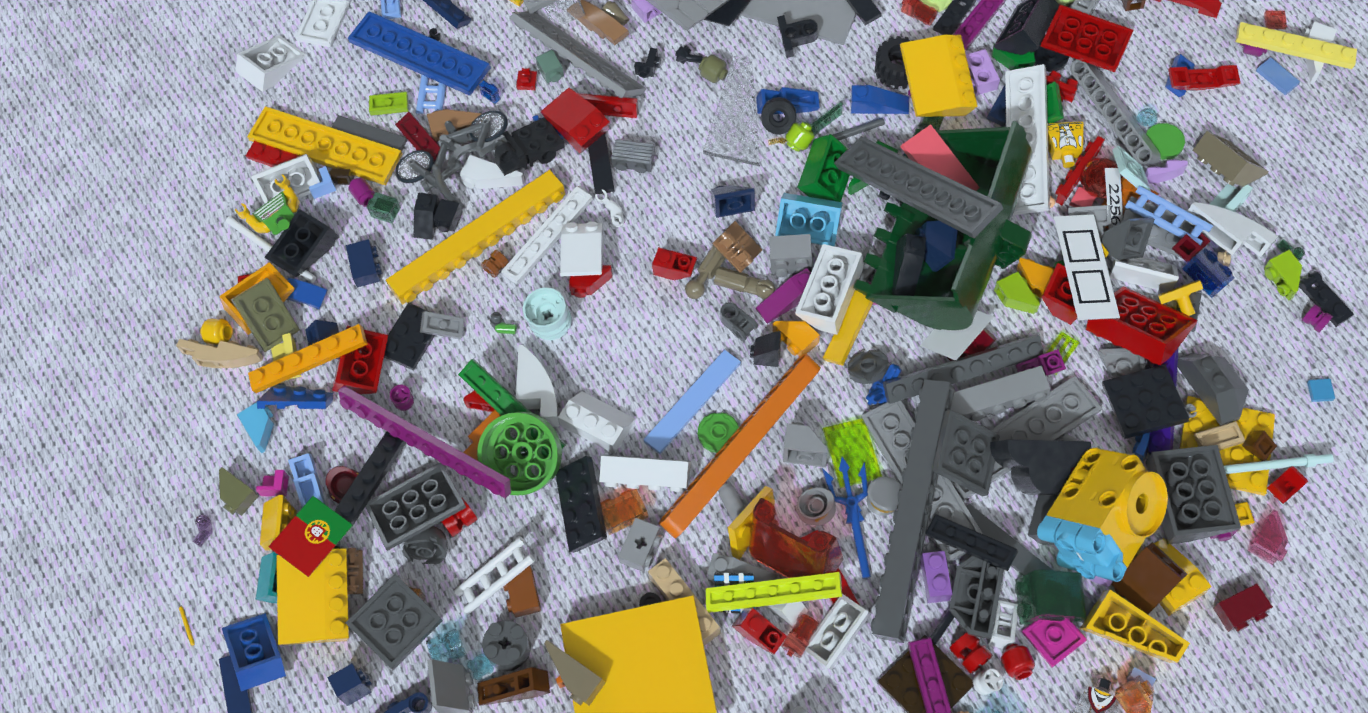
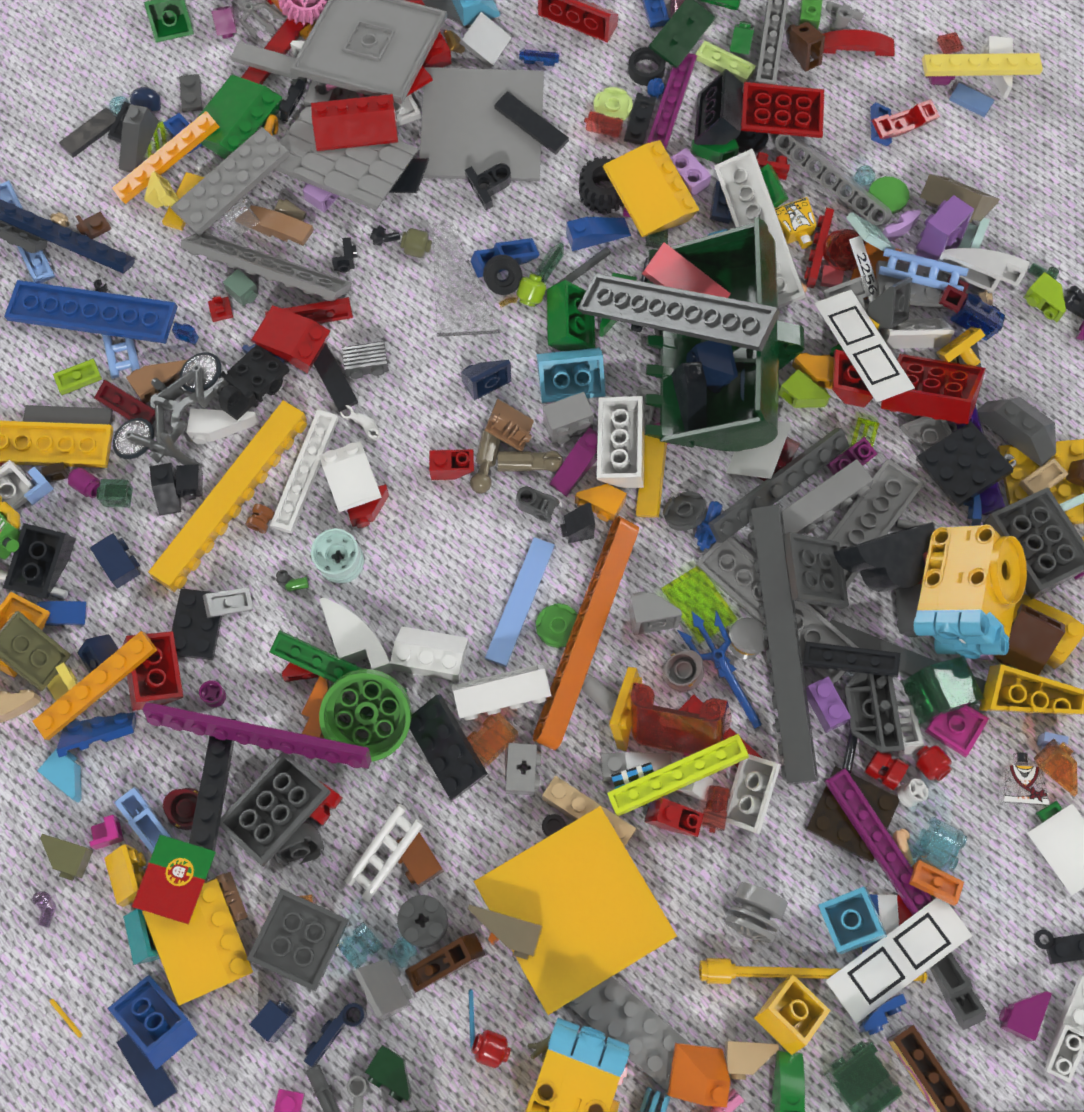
camera: 25 degrees left, 5 degrees up
none -> medium lavender brick [916,195,974,261]

